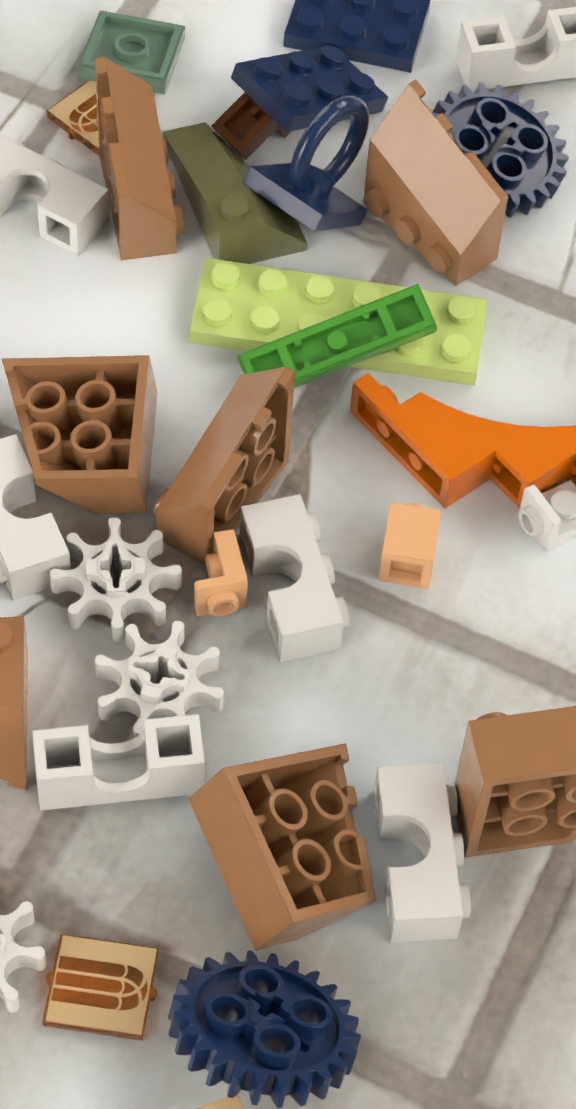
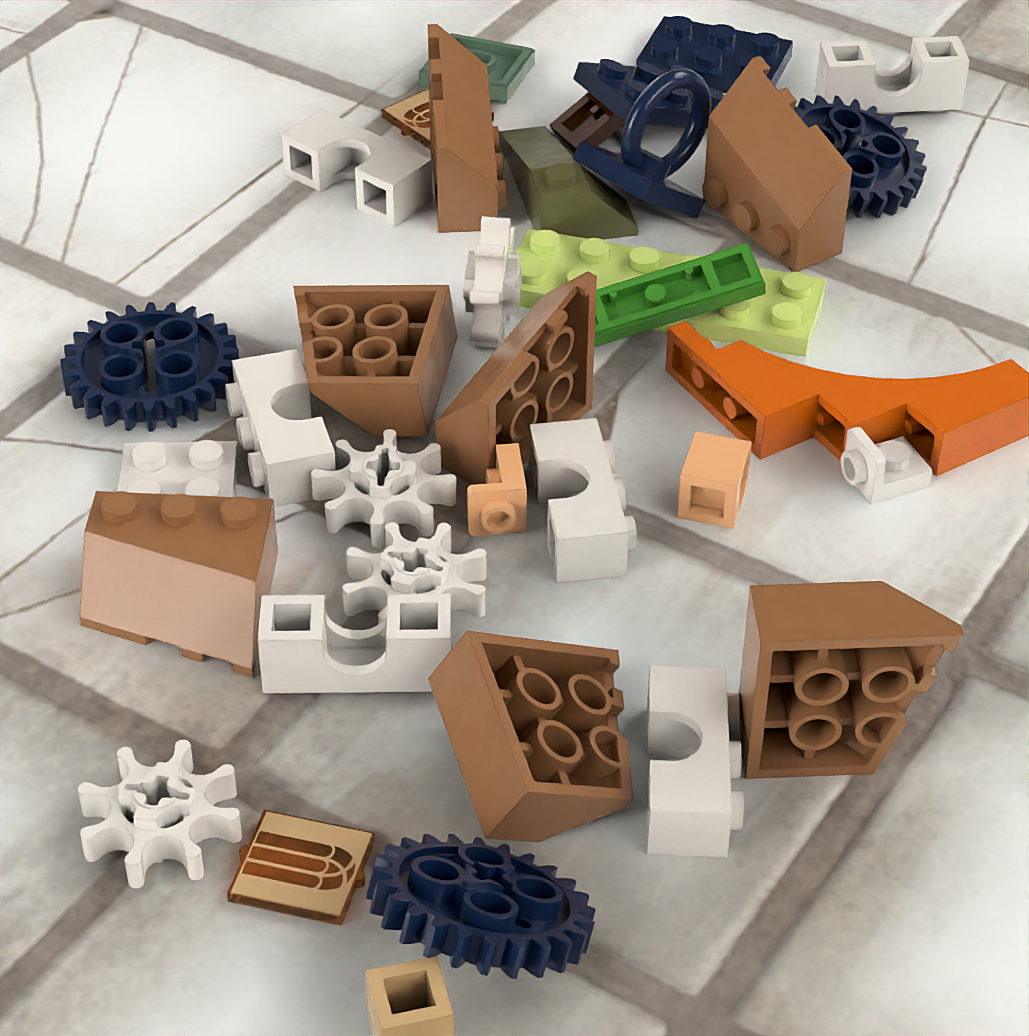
camera: 10 degrees right, 15 degrees down
none -> white gear [463,216,522,349]

